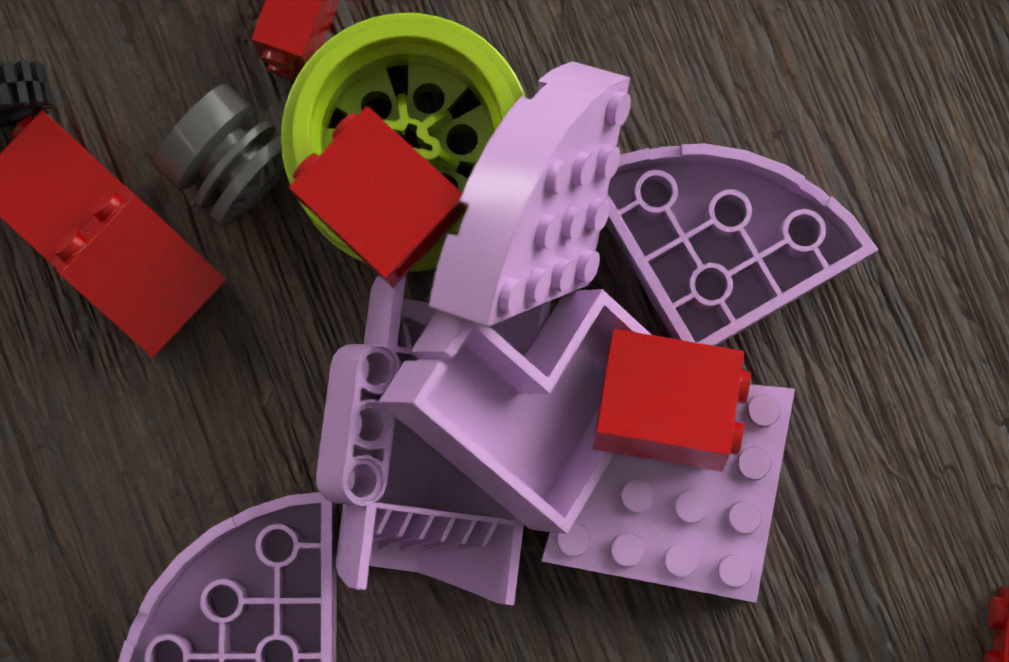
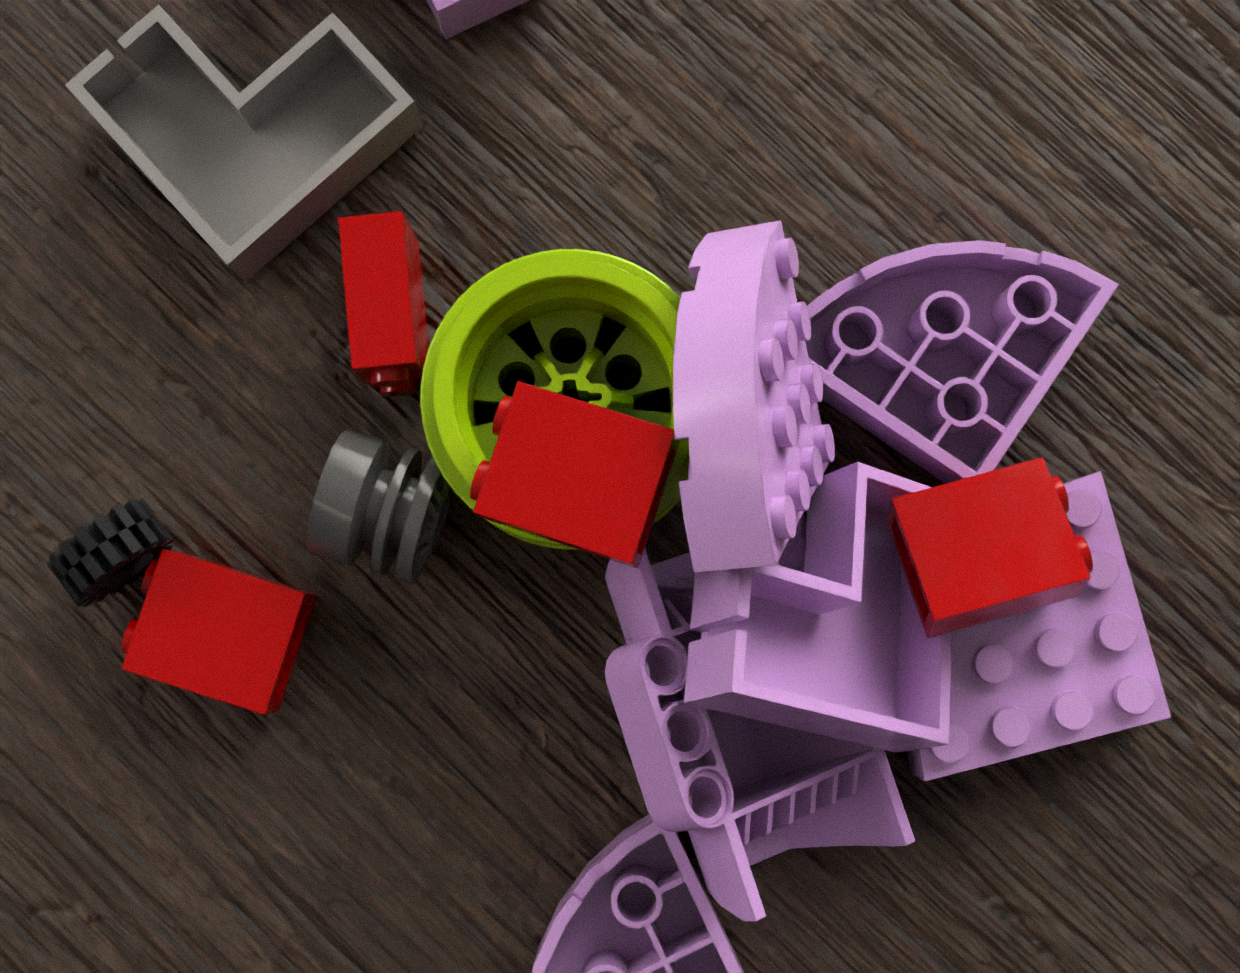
camera: 25 degrees left, 0 degrees up
red brick [50,185,227,357] -> none

